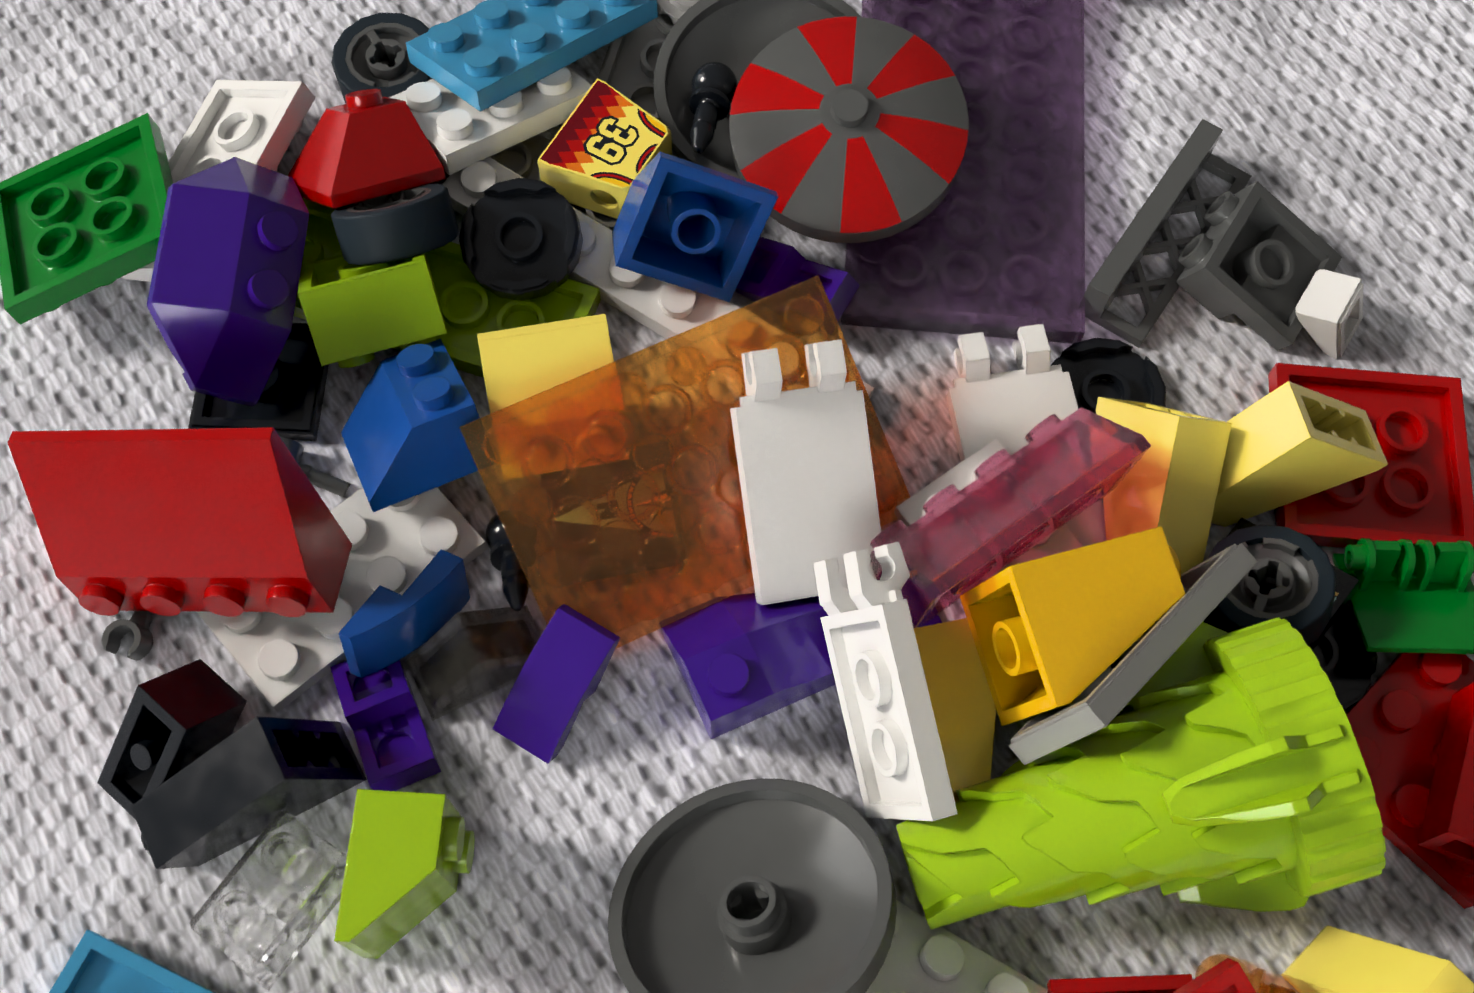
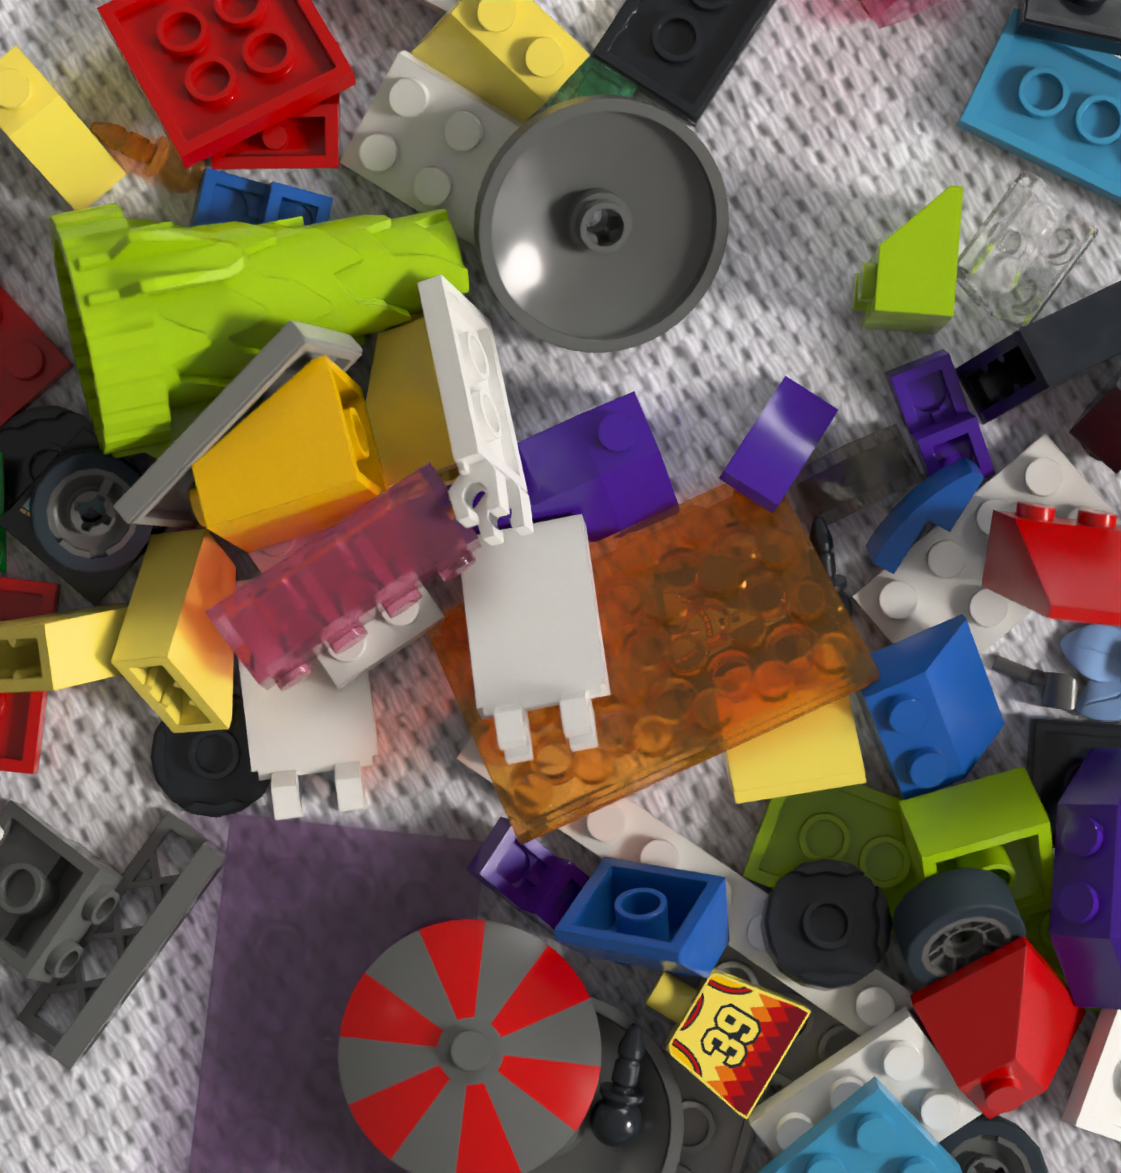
camera: 175 degrees left, 20 degrees up
none -> blue slope [189,168,333,227]

